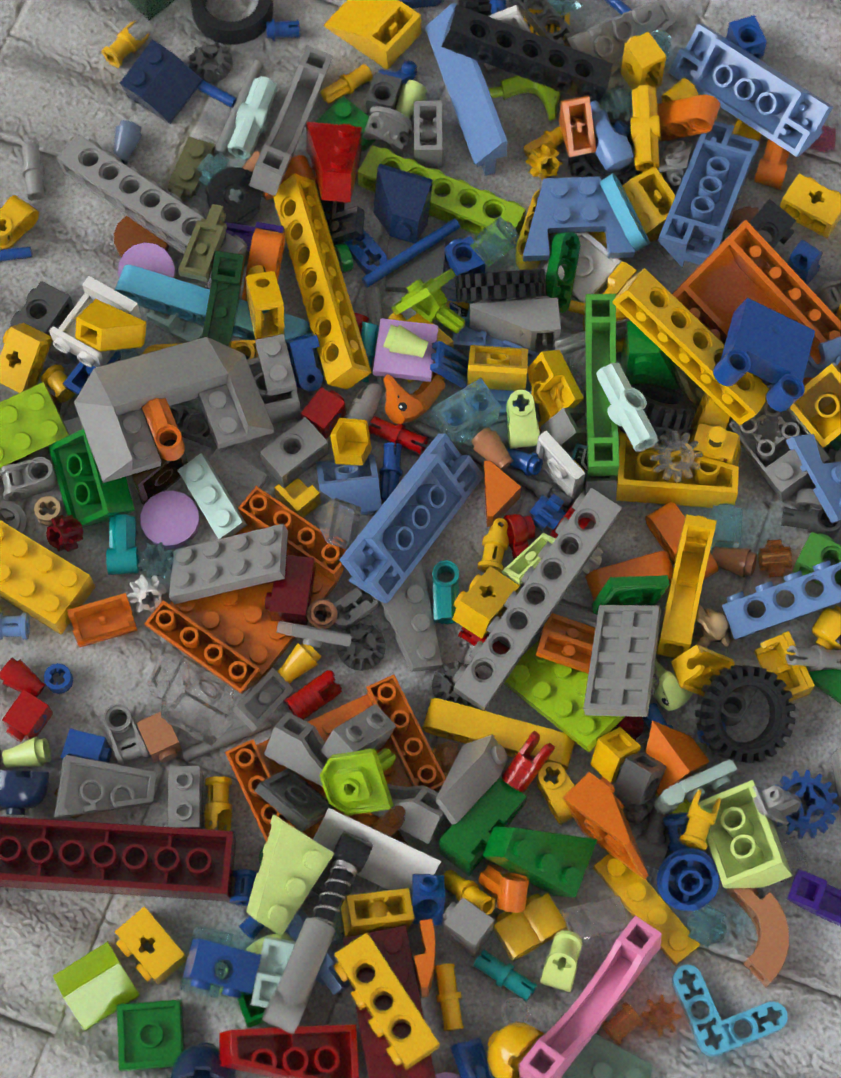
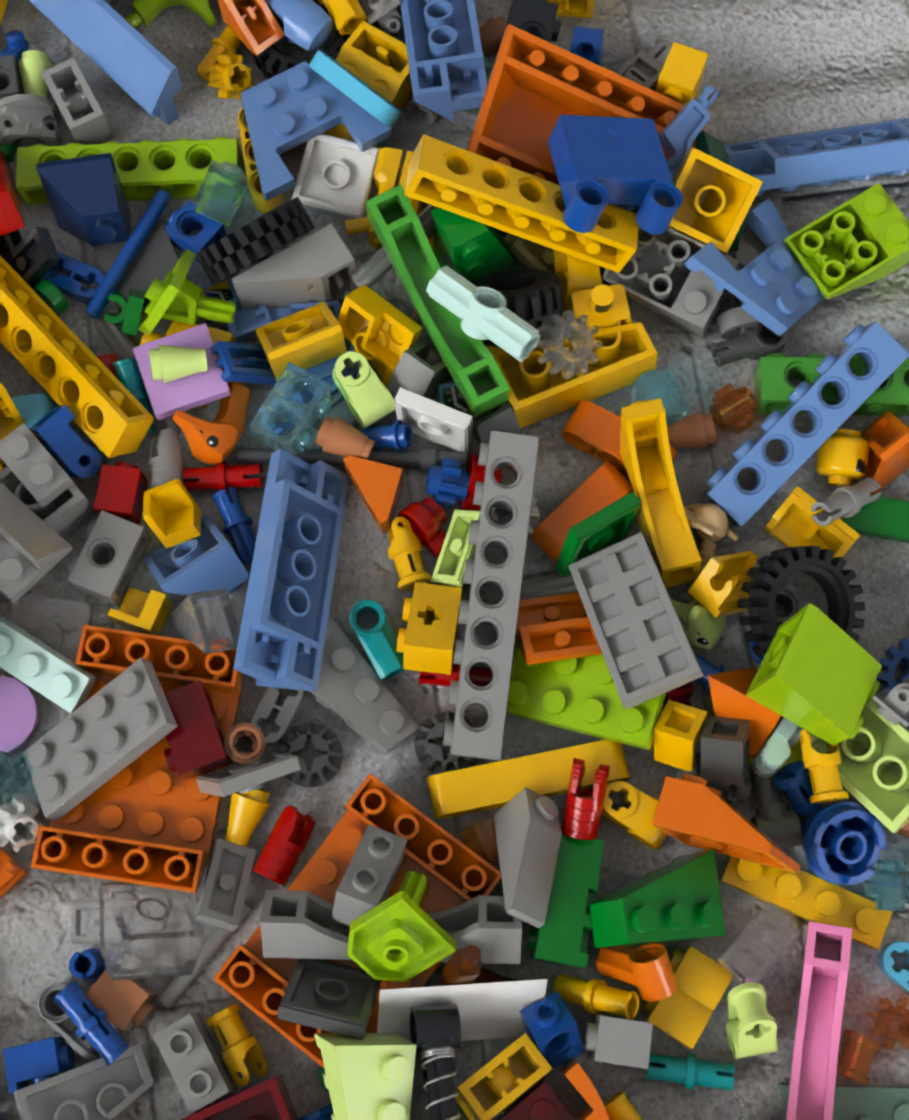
camera: 25 degrees left, 5 degrees up
green beam [545,232,580,313] -> none
none -> blue pin [53,980,130,1066]
none -> blue pin [69,948,109,983]
none -> green tile [104,289,145,336]
none -> lime slope [746,603,882,746]

